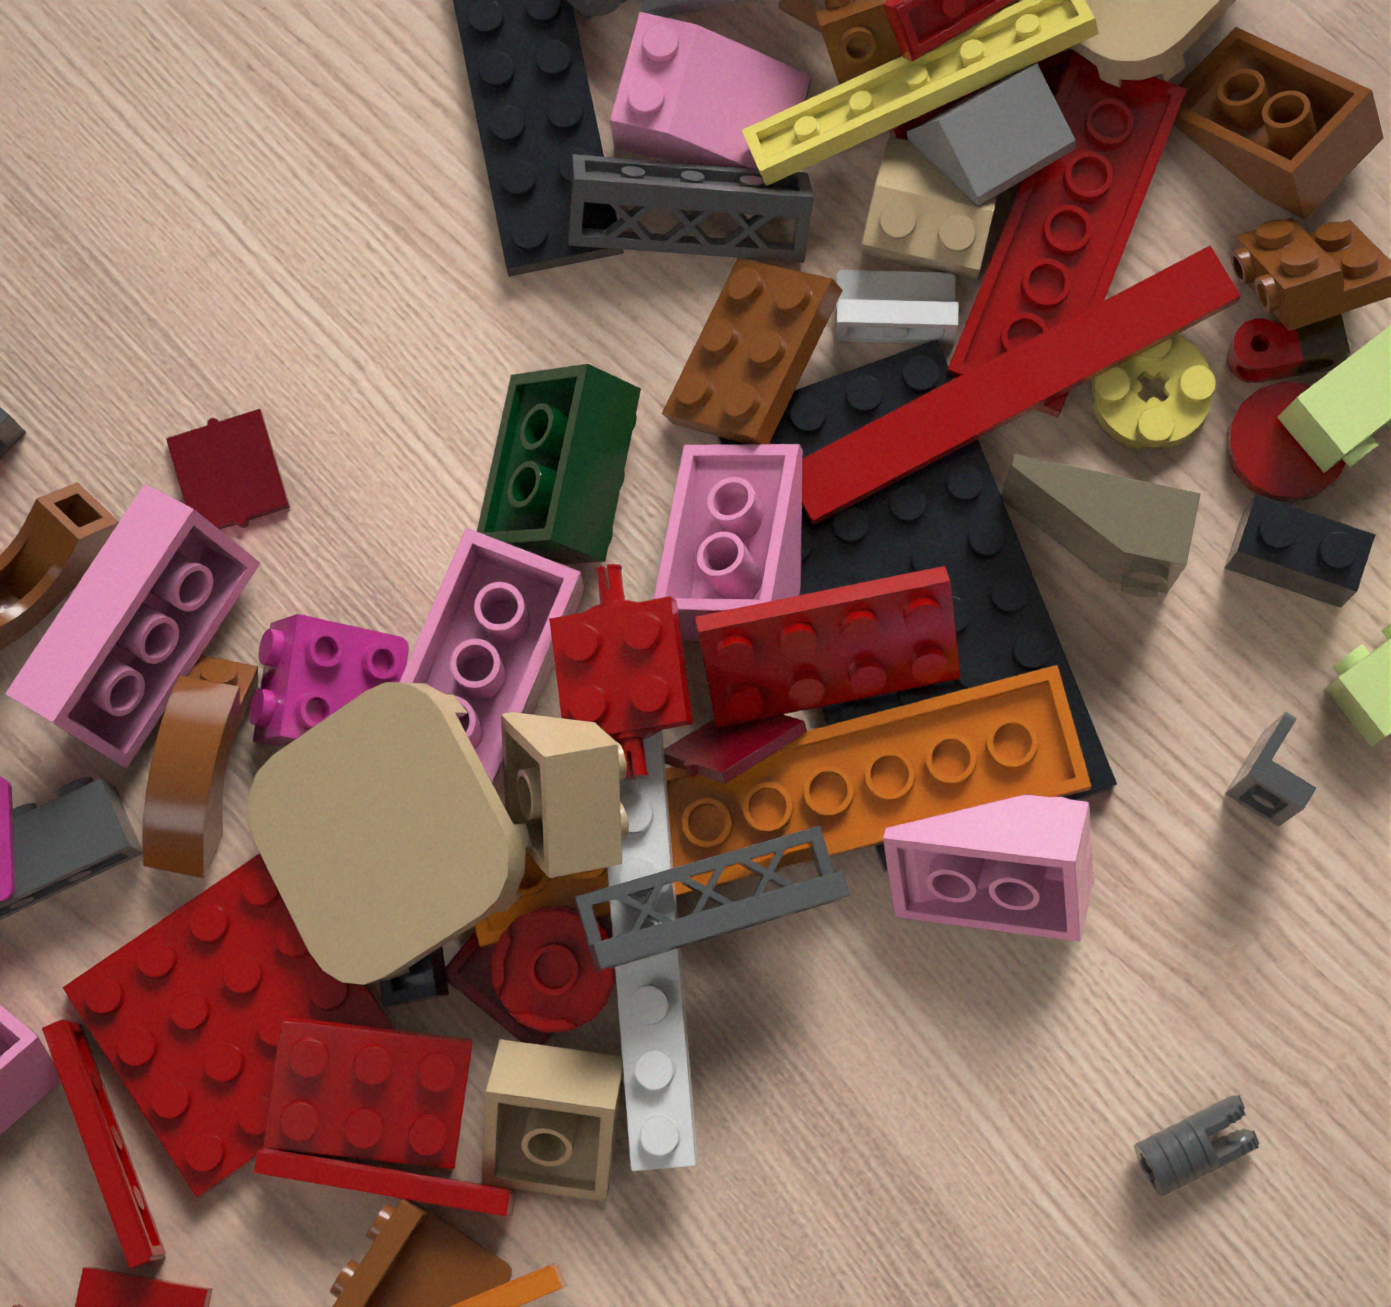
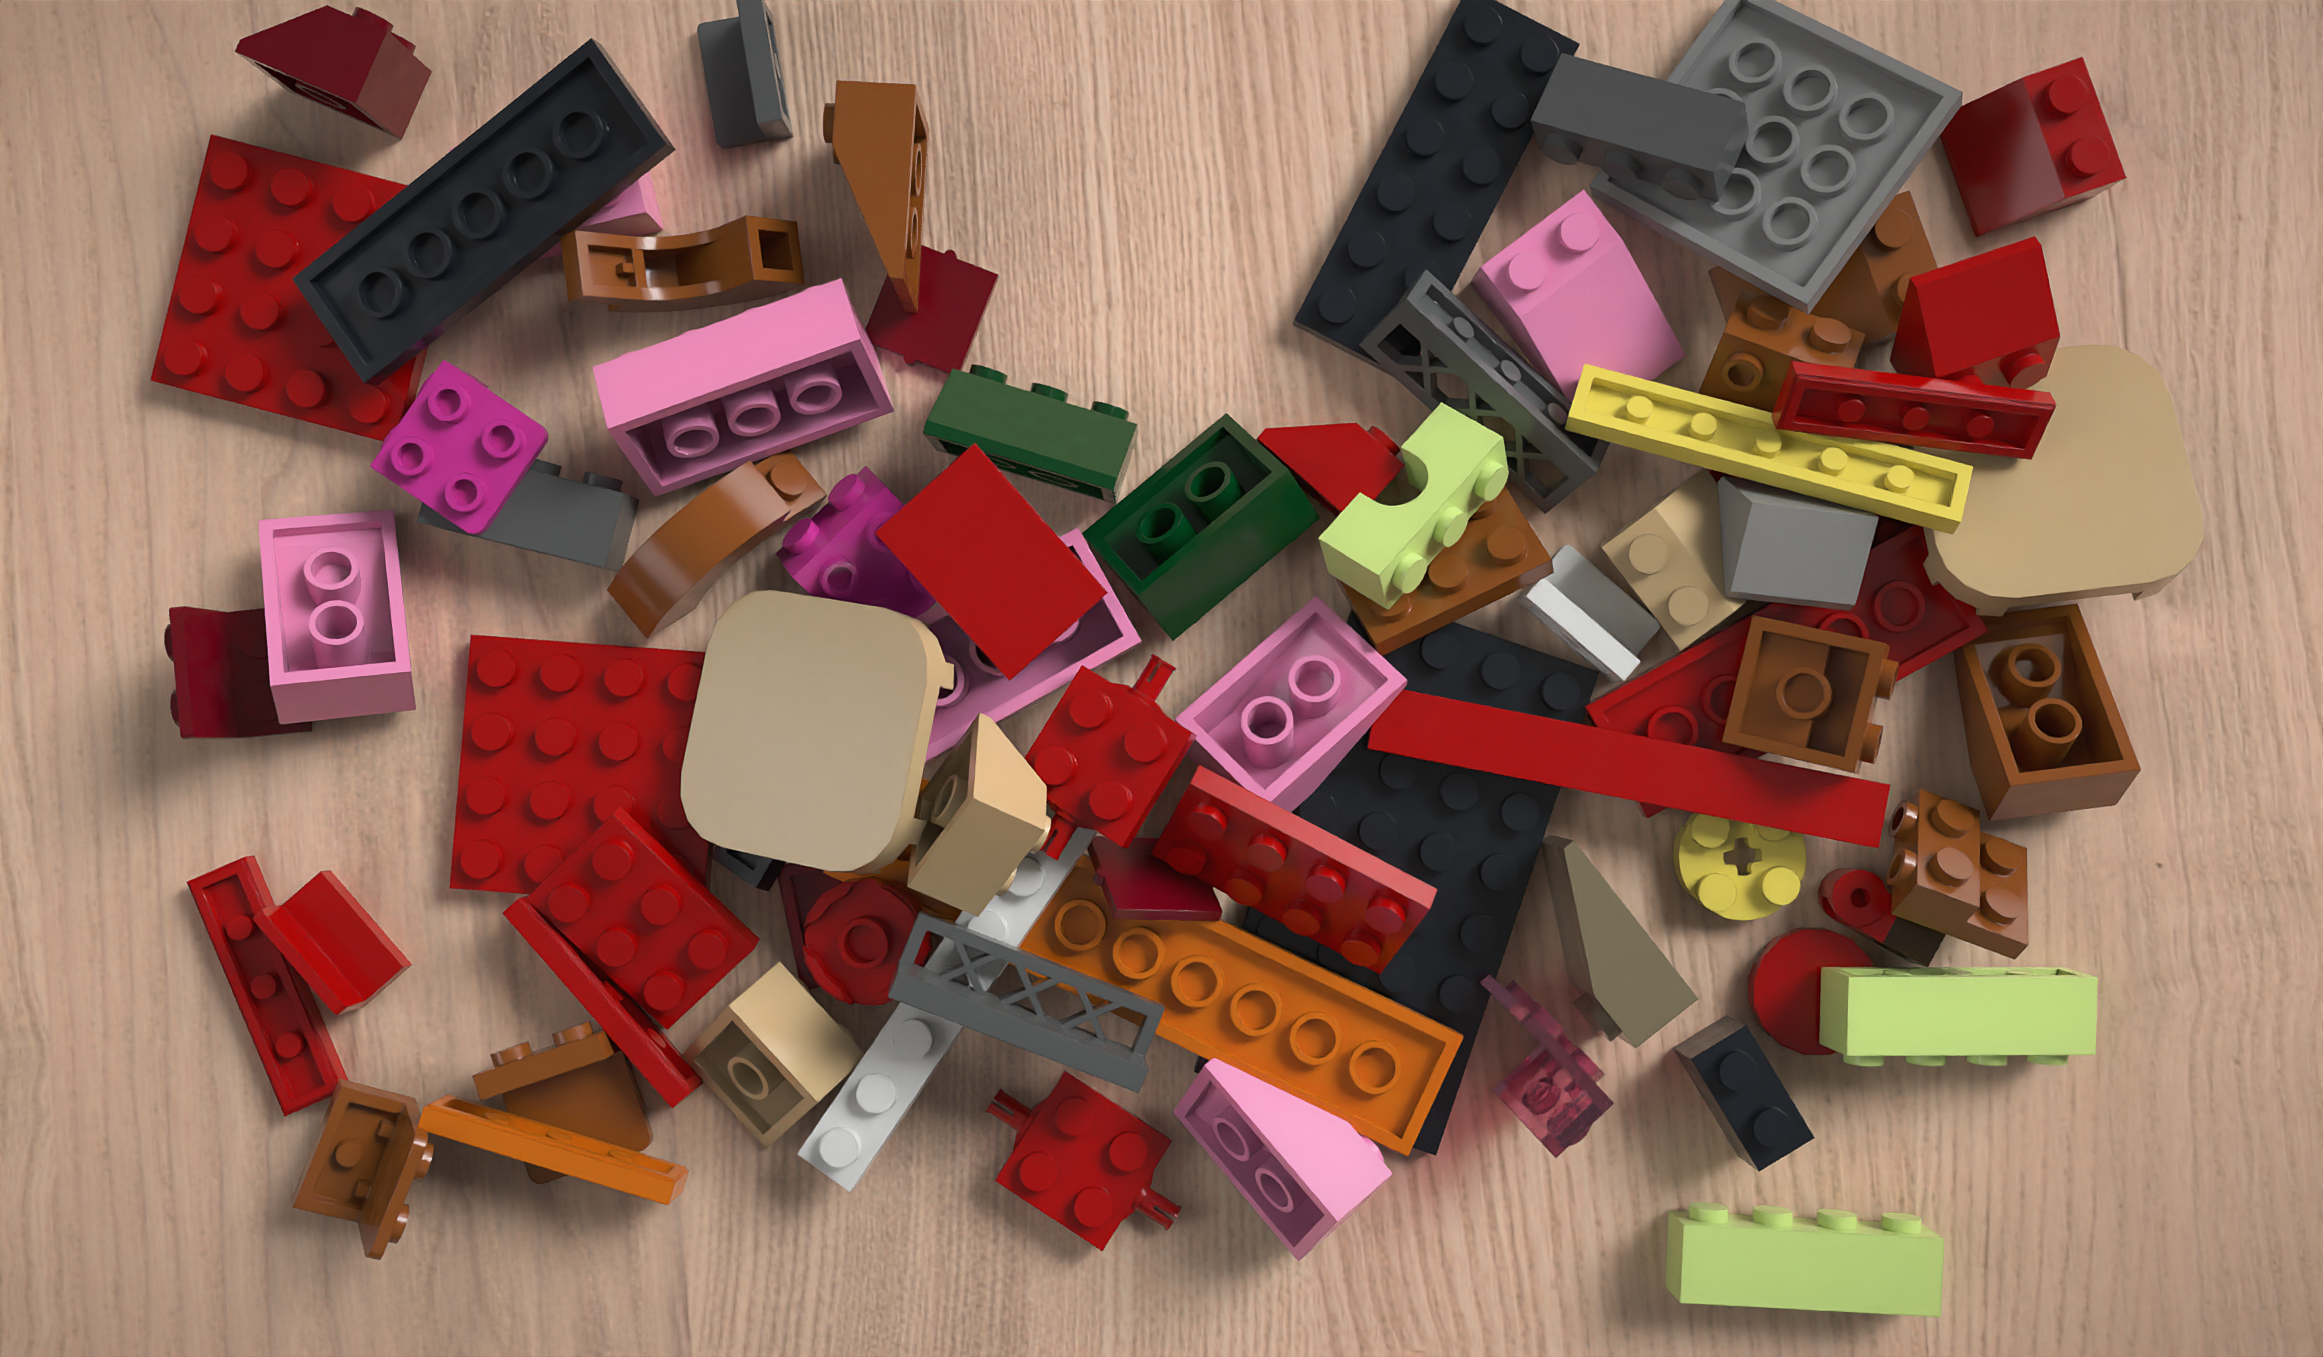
camera: 35 degrees right, 10 degrees up
red tile [42,1019,166,1269] -> none
dark grey panel [1225,712,1316,827] -> none
none -> dark orange slope [823,80,930,313]
none -> red tile [874,443,1108,681]
none -> dark green slope [923,364,1138,505]
none -> red plate [985,1070,1182,1251]
none -> red slope [1256,422,1405,518]
none -> yellowish green arch [1318,402,1509,610]
none -> clear pink bracket [1480,974,1614,1158]
none -> dark orange plate [1722,615,1899,775]

